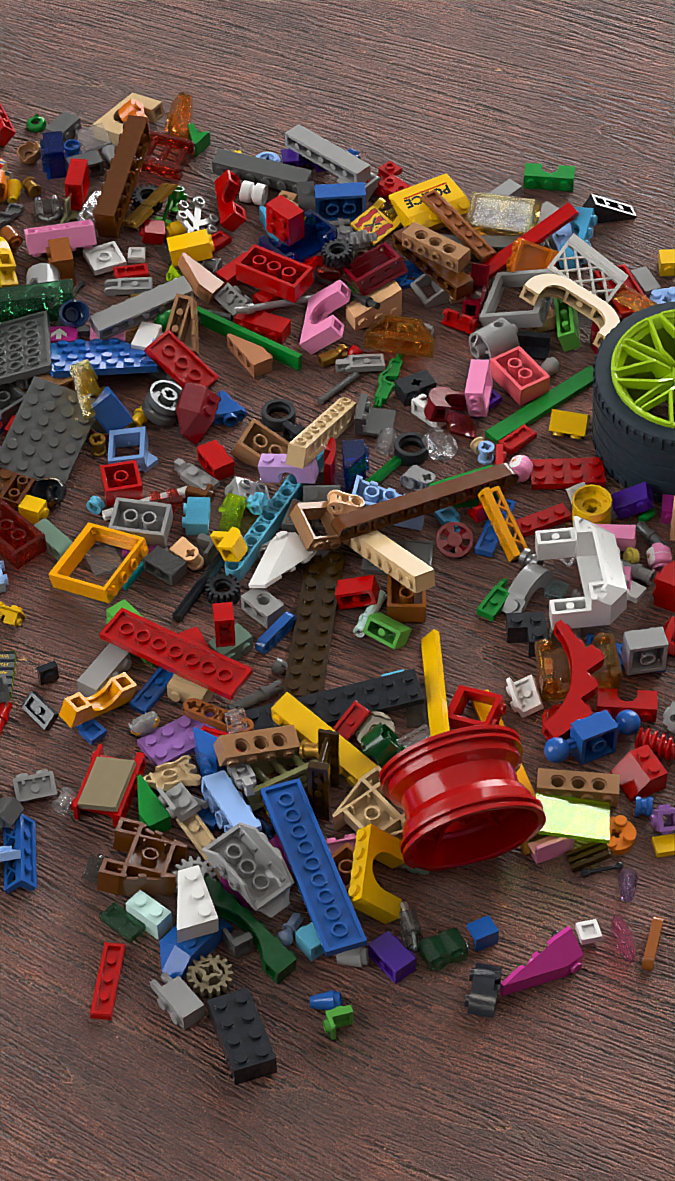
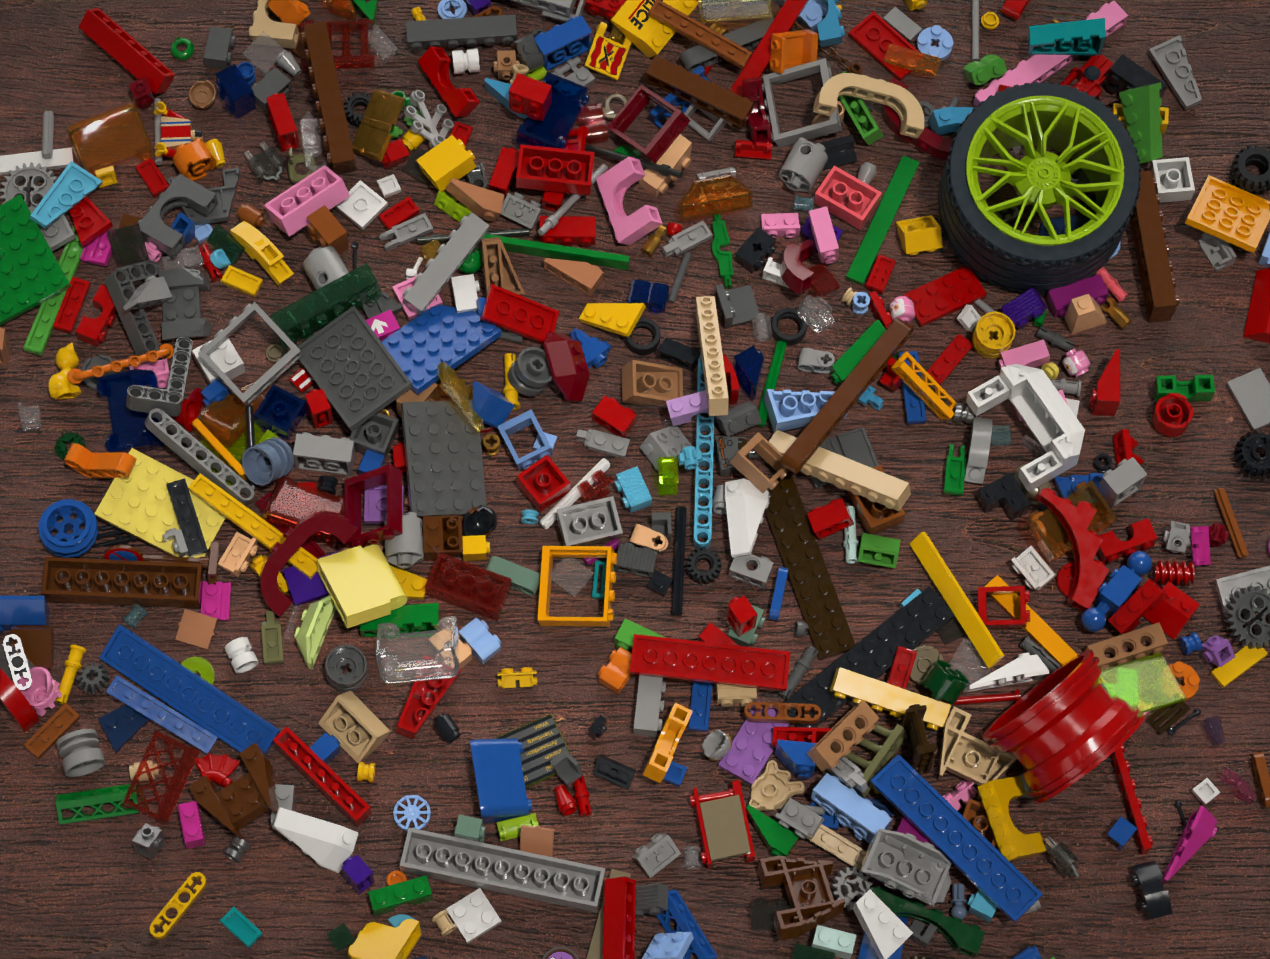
camera: 30 degrees left, 20 degrees up
pearl gold bush [22,176,42,198] -> none
dark blue hair [59,300,90,328] -> none
reddish brown bracket [185,483,215,503] -> none
yellow brick [210,527,248,562] -> none
clear tile [224,708,248,734] -> none
pearl gold bush [299,741,319,759] -> none
black tyre [322,239,354,269] -> none
light nougat piece [327,490,365,516] -> none
light grey gear [343,230,378,250] -> none
dark purple brick [368,931,416,984] -> none
medium nougat brick [402,222,471,273] -> none
clear green brick [418,927,468,971] -> none
dark red piece [436,521,474,559] -> none
white fence [547,233,628,303] -> none
none -> clear tile [362,24,399,62]
none -> yellow wing [579,303,646,338]
none -> orange brick [598,647,633,694]
none -> clear blue brick [628,279,669,313]
none -> black plate [647,570,673,597]
none -> bright pink bracket [761,213,801,238]
none -> red arch [1108,579,1168,634]
none -> red plate [1111,744,1153,855]

